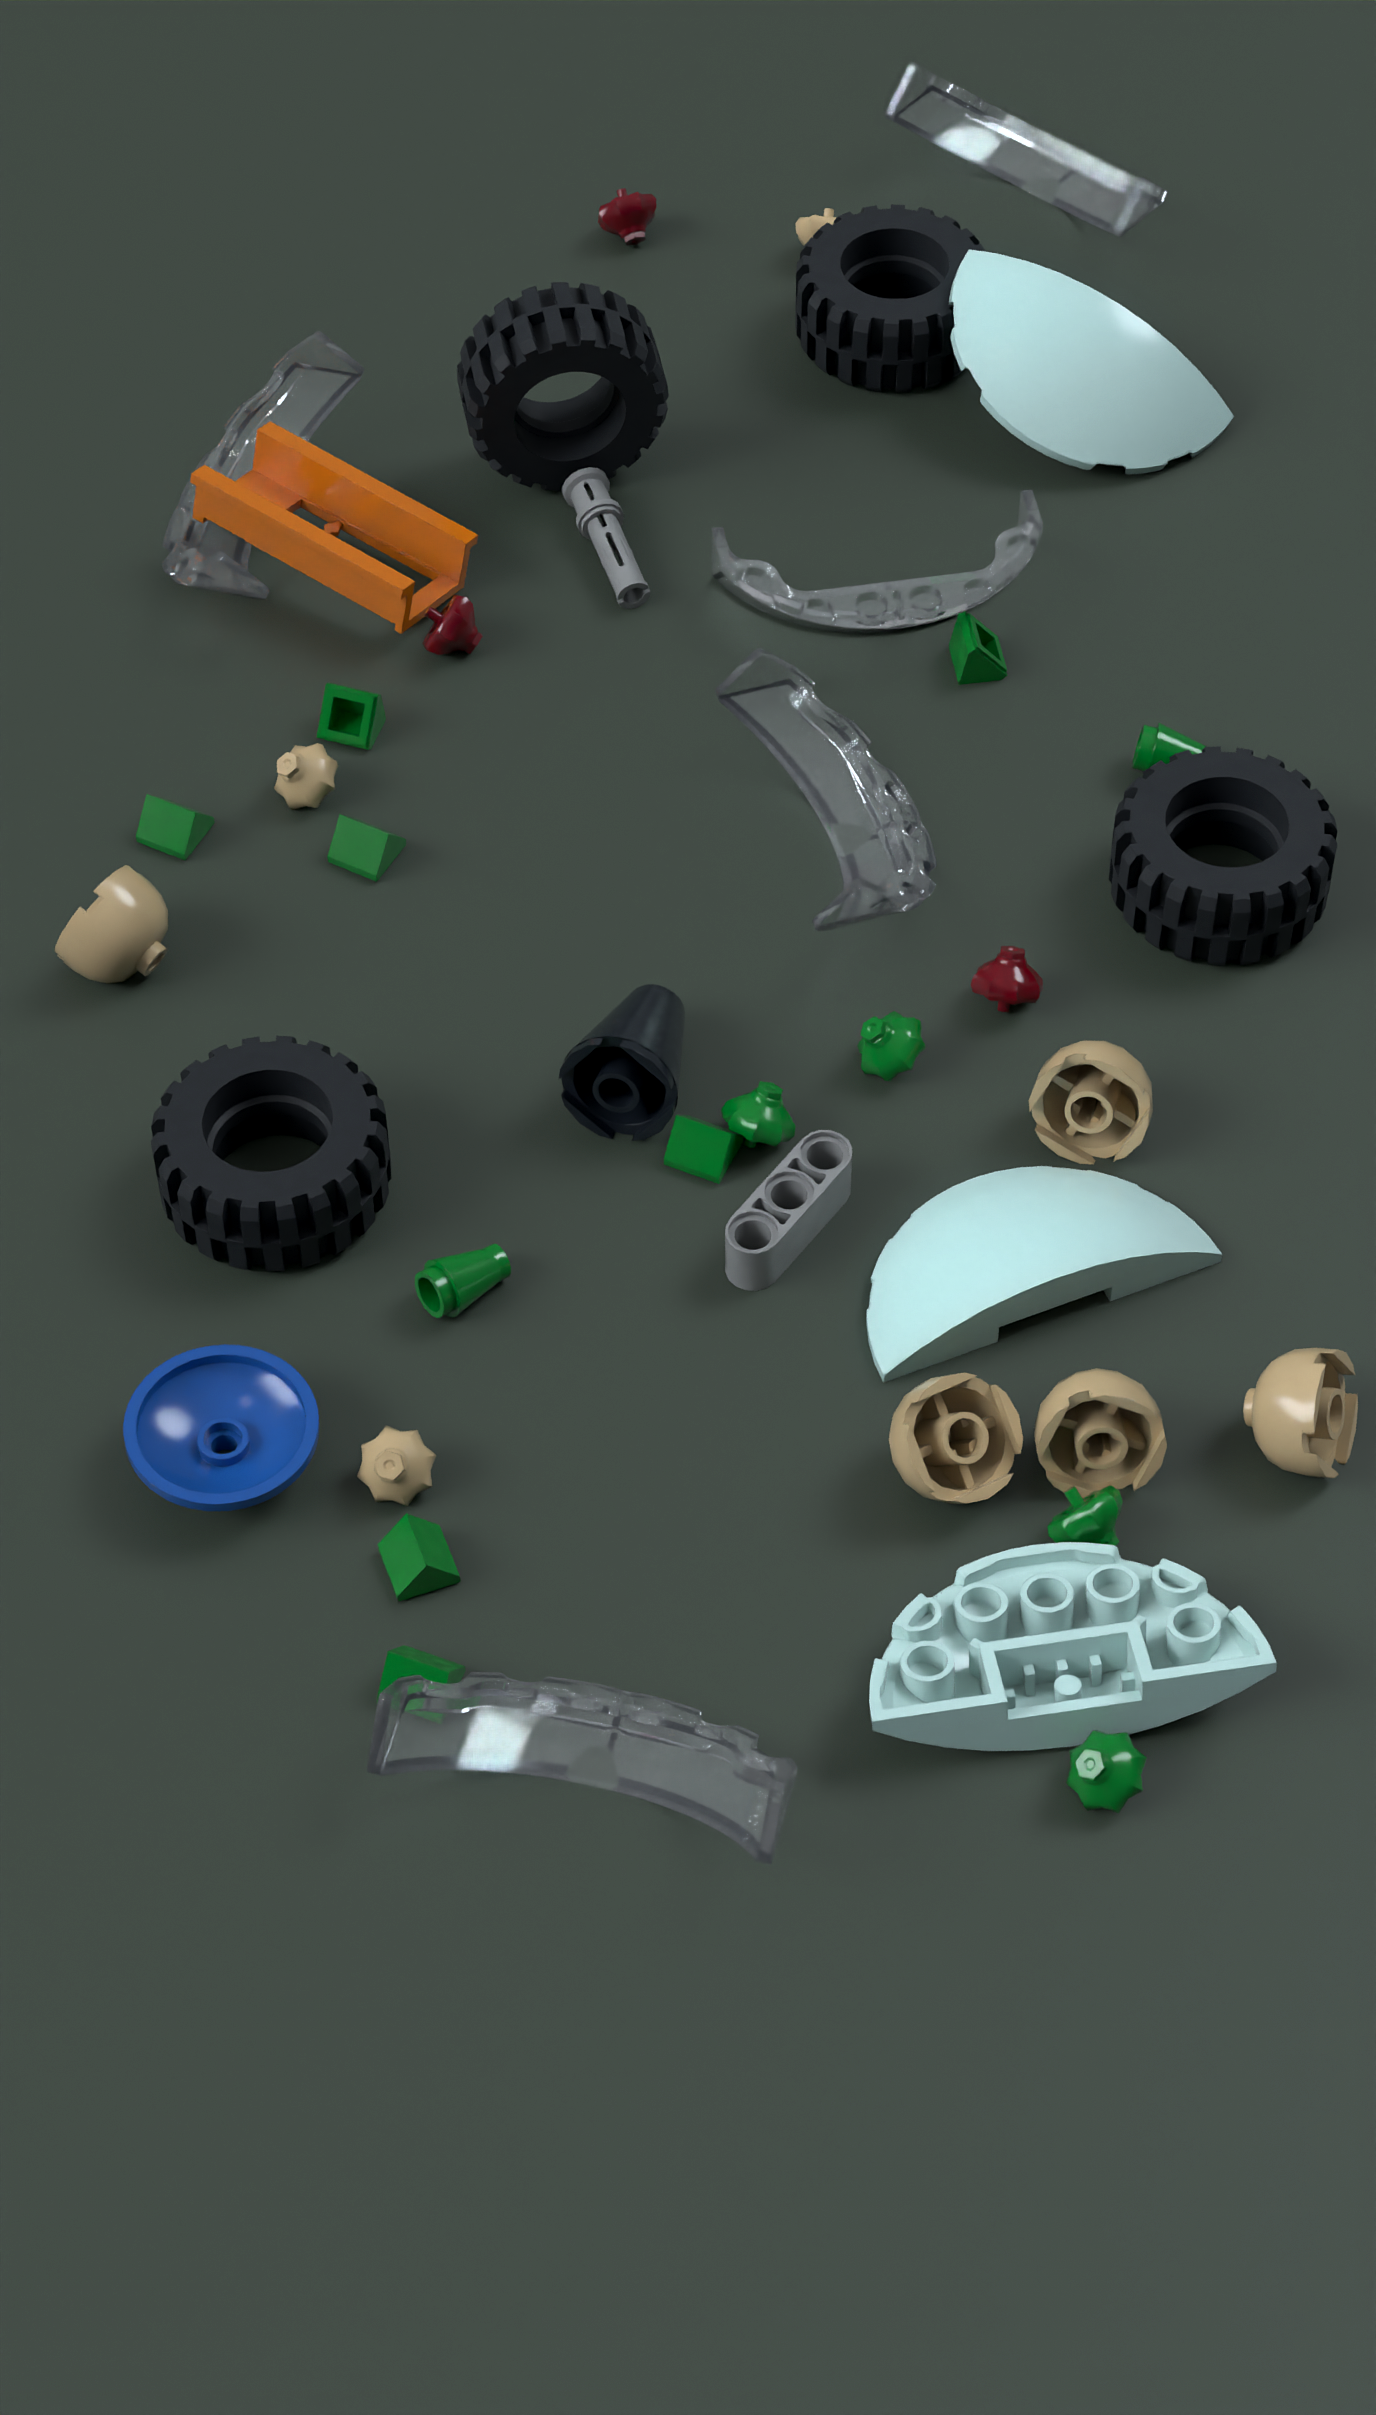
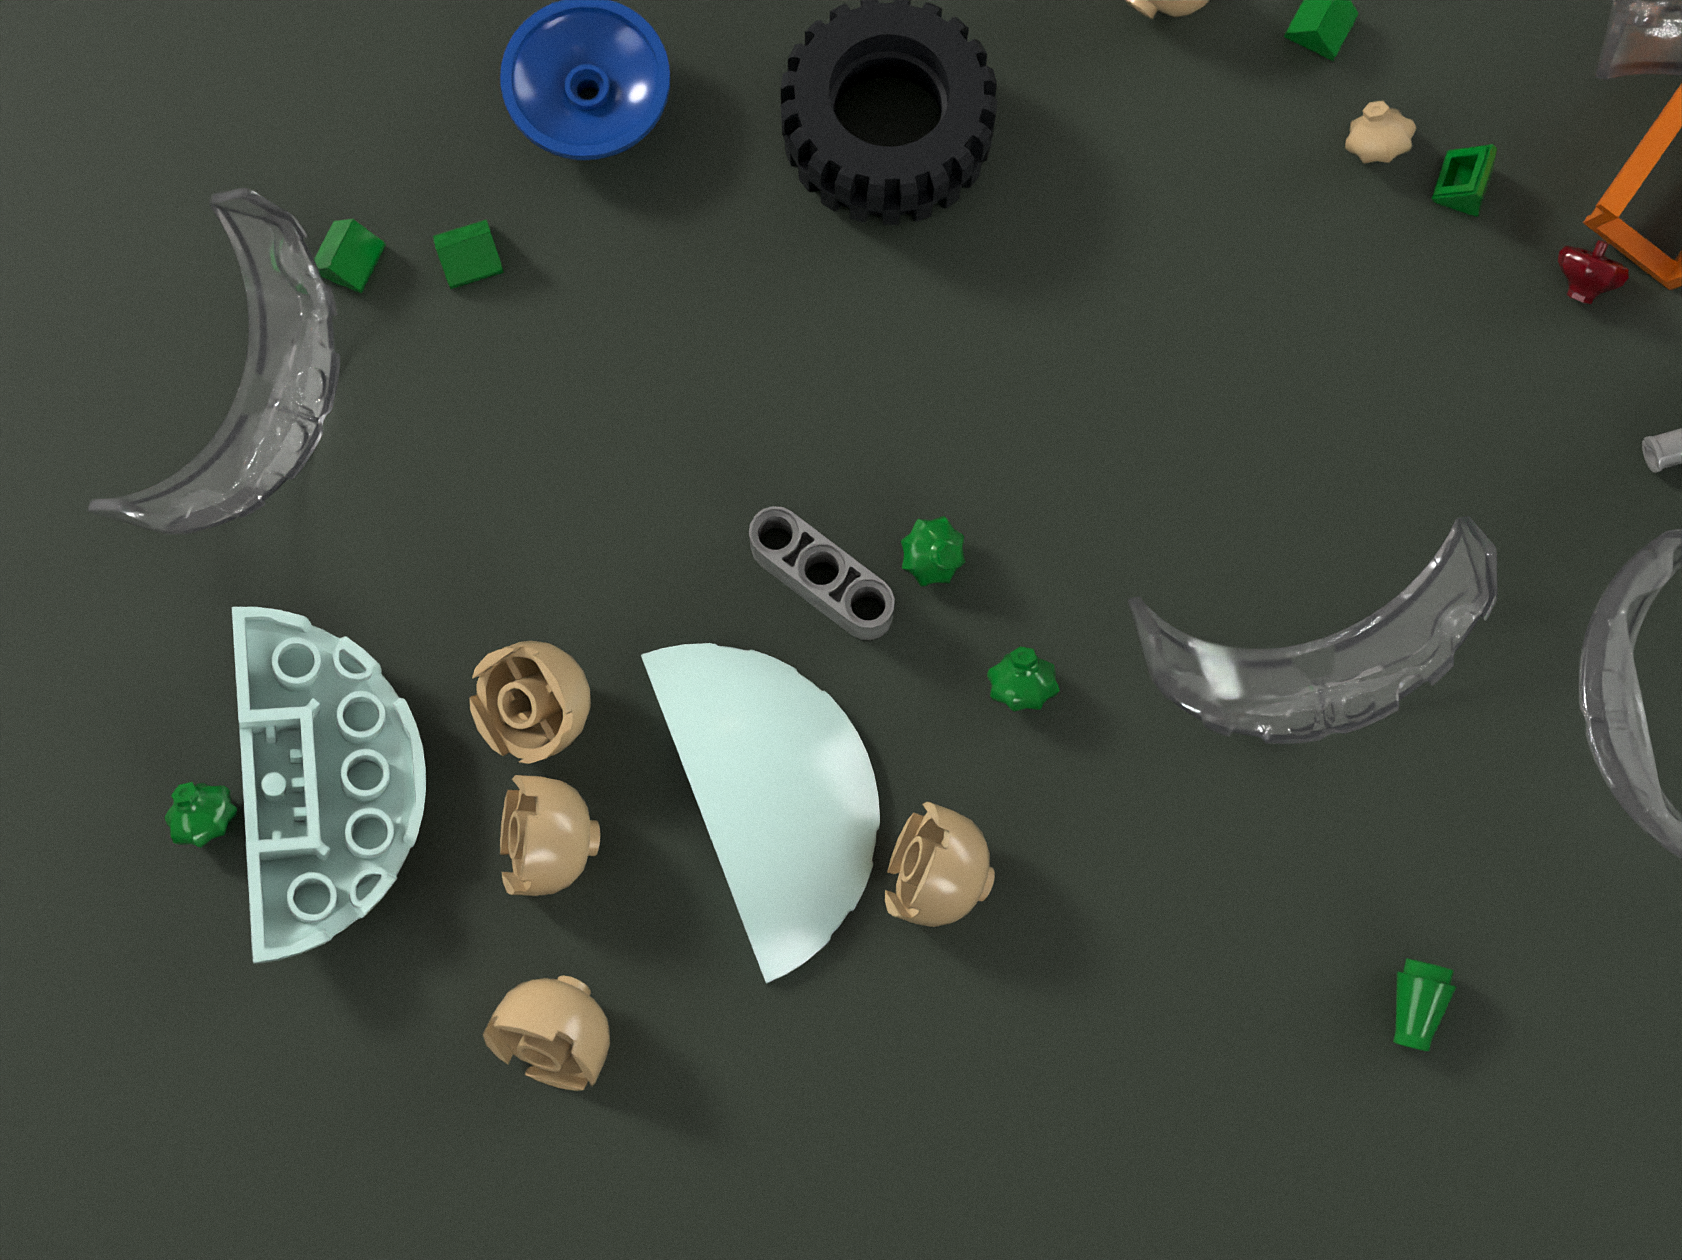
camera: 90 degrees right, 25 degrees up
green slope [327,814,406,882] -> none
tan piece [357,1426,436,1506] -> none
green cone [415,1244,511,1318] -> none
black cone [559,984,685,1141] -> none
green slope [664,1114,744,1184] -> none
green slope [948,611,1007,685] -> none
dark red piece [971,946,1043,1012] -> none
green piece [1048,1485,1123,1546] -> none
black tyre [1109,746,1338,966] -> none

